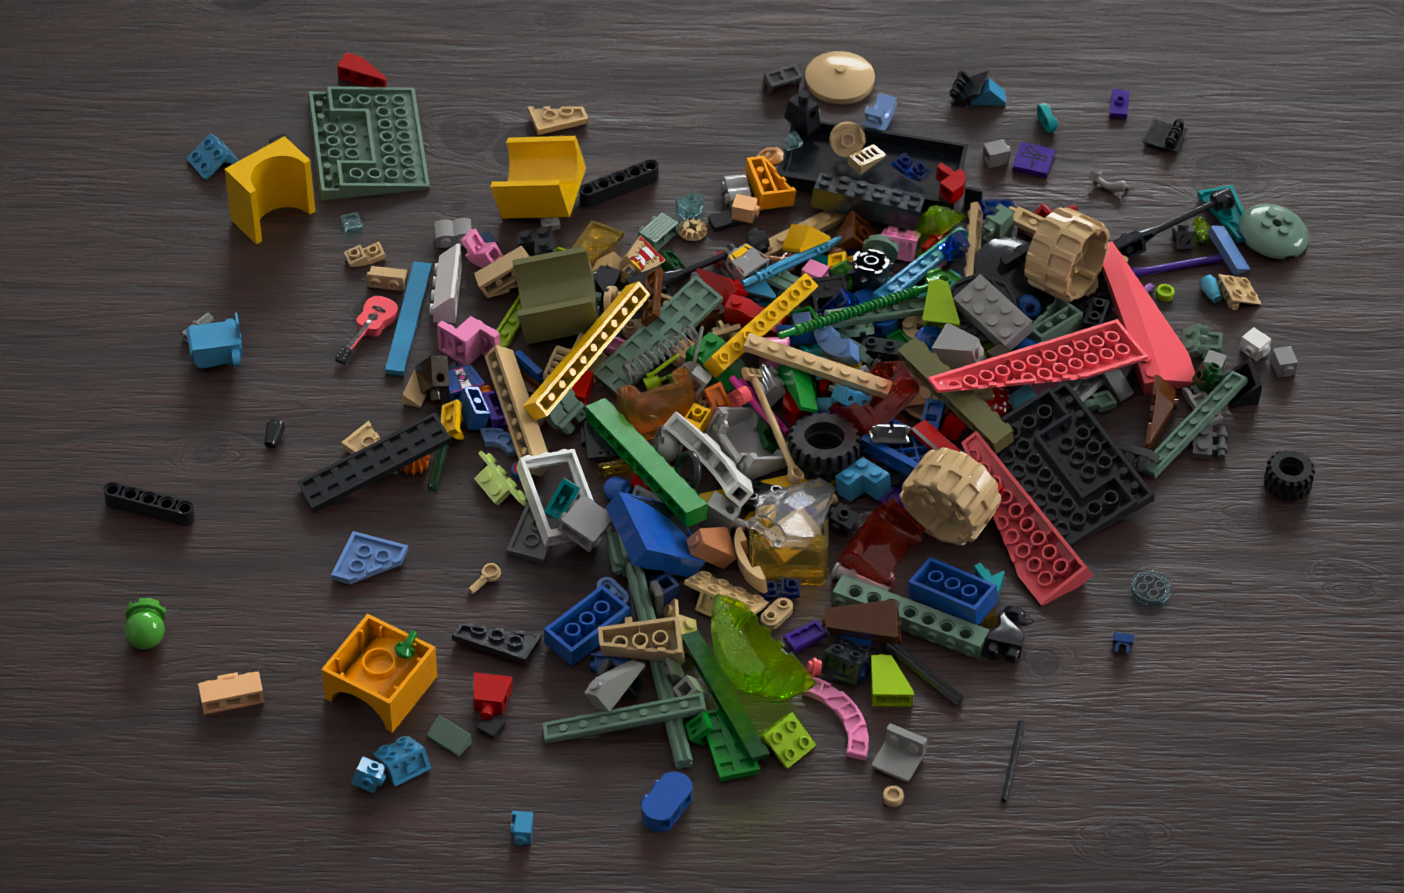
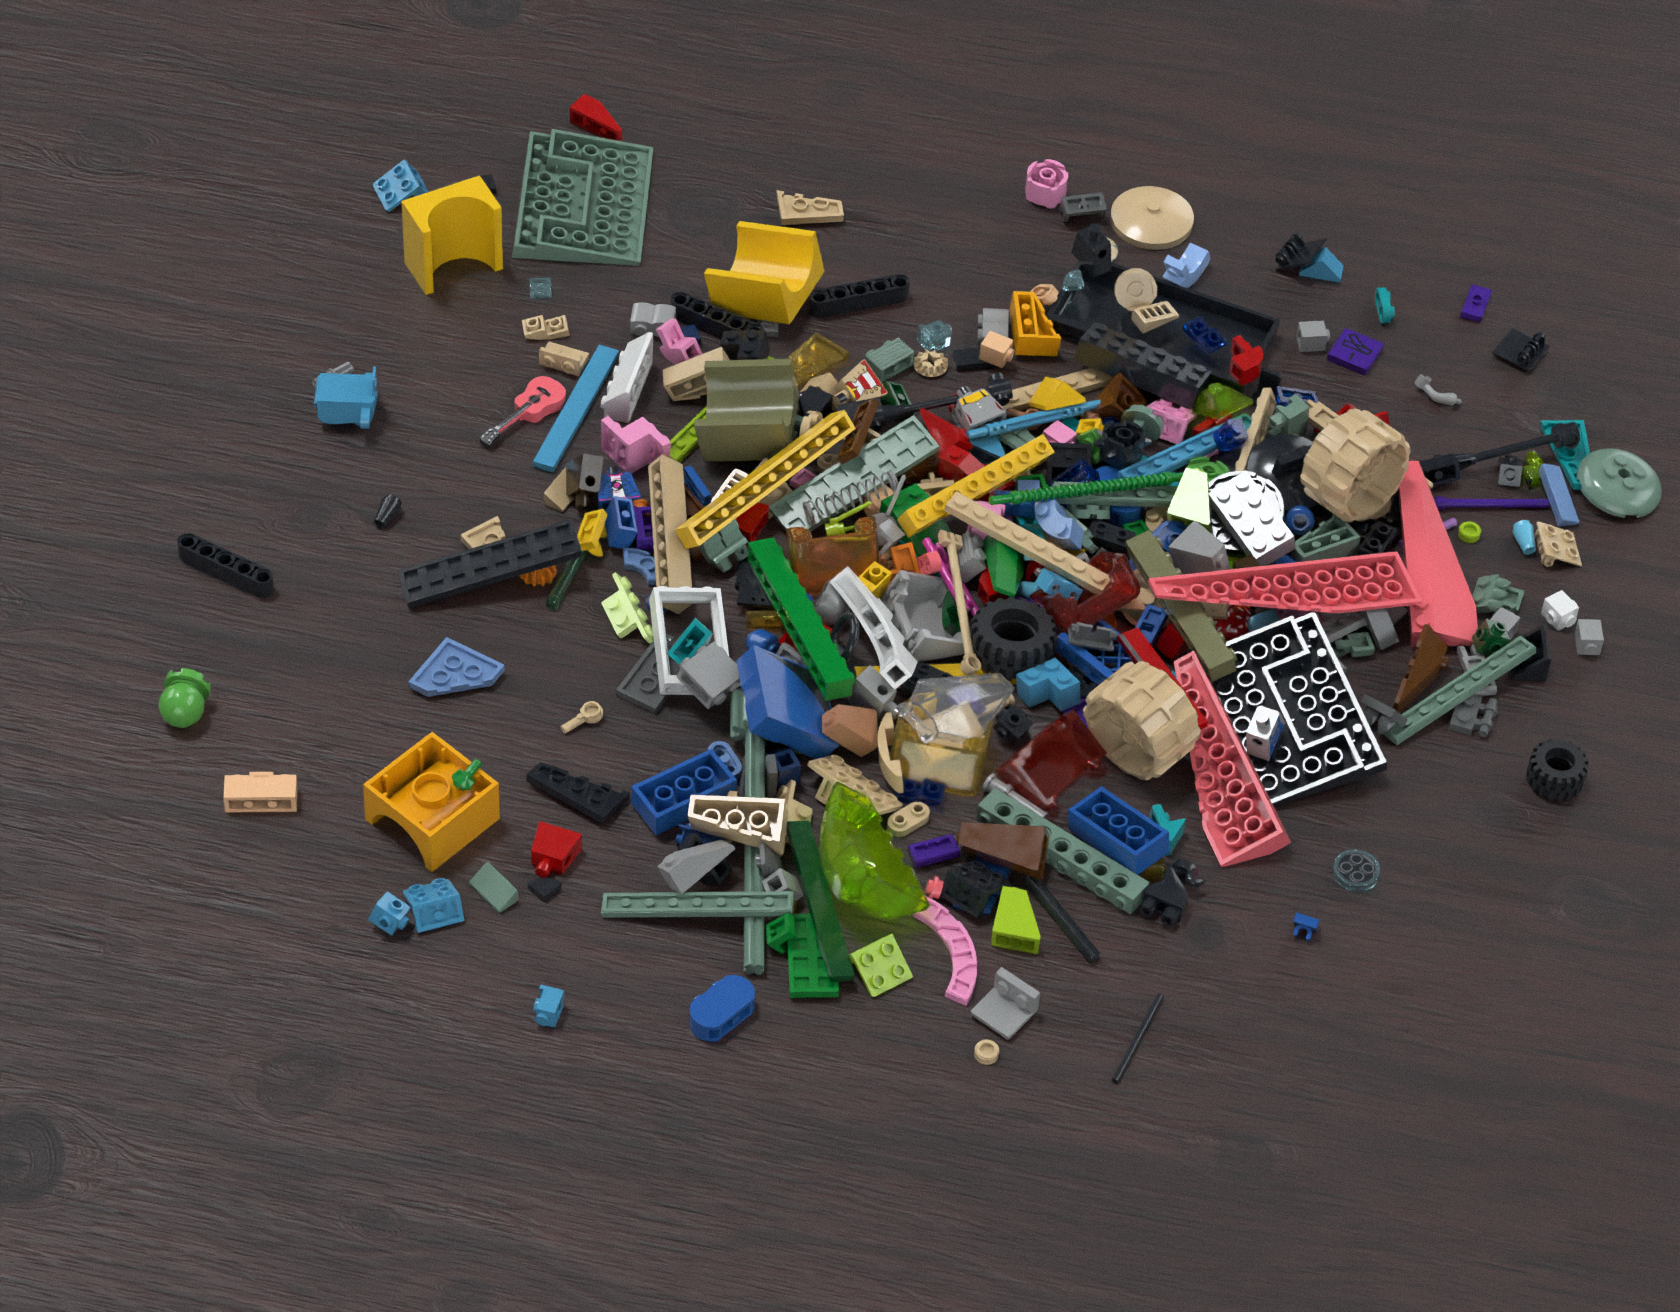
camera: 10 degrees right, 0 degrees up
none -> black beam [670,292,764,339]
none -> bright pink brick [1025,159,1068,209]
none -> light grey torso [1246,706,1285,761]

